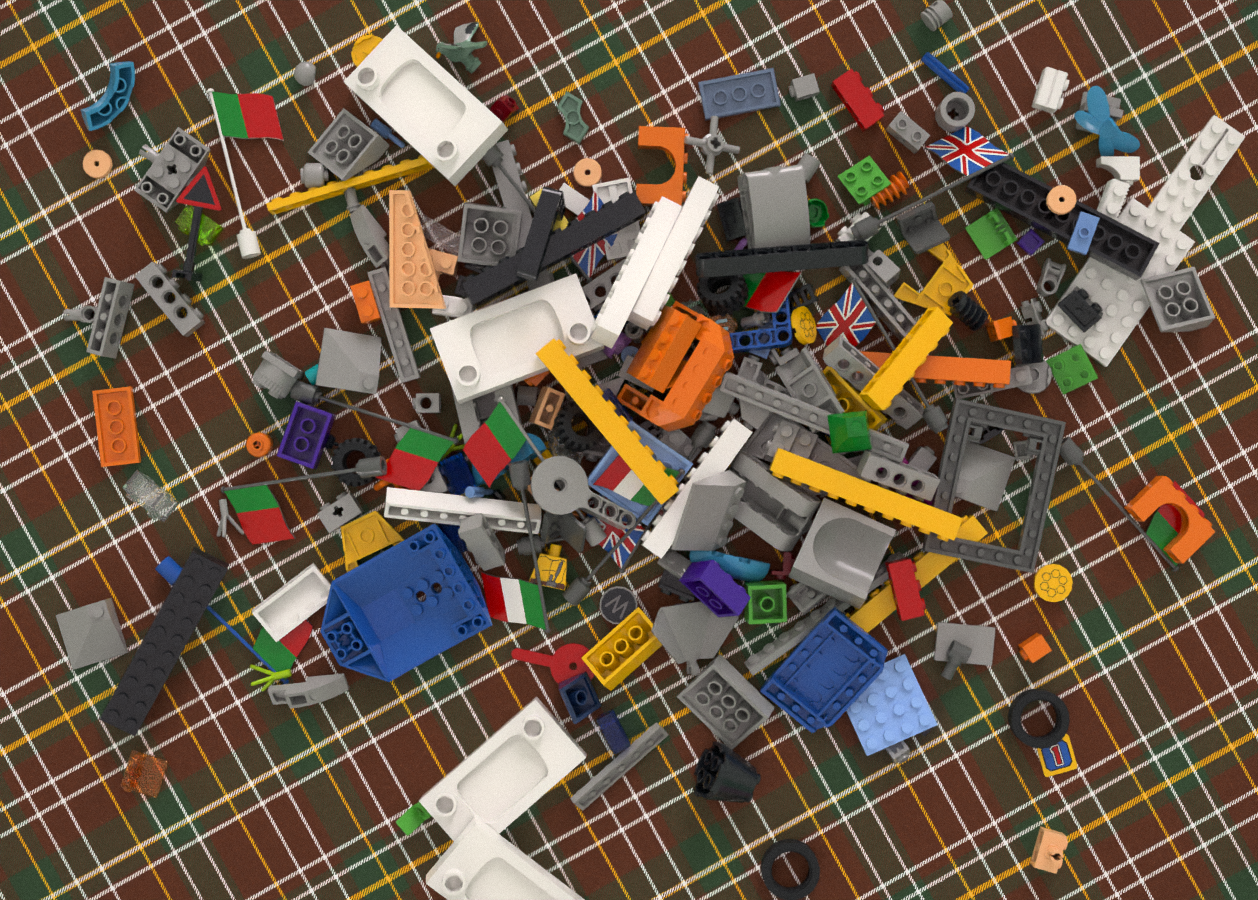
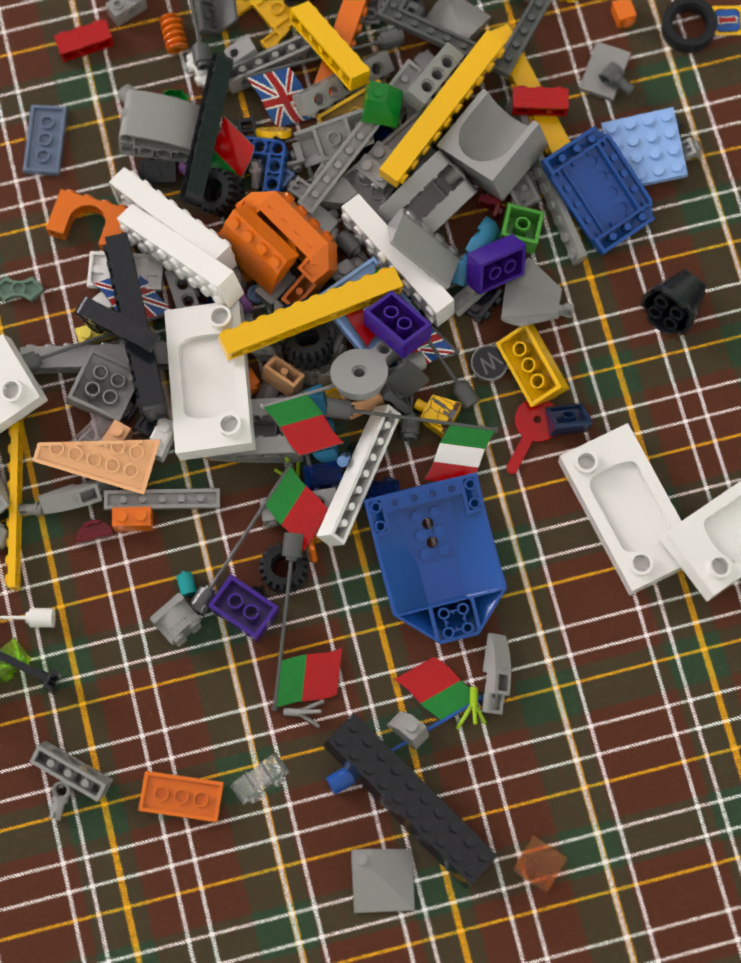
camera: 70 degrees left, 15 degrees down
light grey brick [135,262,205,337] -> none
orange head [246,432,273,457] -> none
white slope [252,562,331,642] -> none
light grey slope [315,328,381,394] -> none
light grey brick [317,492,364,533] -> none
yellow wing [341,510,405,572] -> none
bright green bracket [396,802,431,836] -> none
light grey brick [413,393,441,413] -> none
light grey brick [458,513,505,571] -> none
light grey plate [570,722,669,811] -> none
light nougat piece [573,158,602,187] -> none
clear blue brick [597,709,630,754] -> none
light grey slope [677,654,775,749] -> none
light grey bar [684,116,740,174] -> none
light grey brick [788,73,820,102] -> none
bright green hinge [837,155,891,206] -> none
none -> dark red plate [76,519,115,544]
none -> dark purple brick [364,291,432,359]
none -> light grey slope [387,711,429,750]

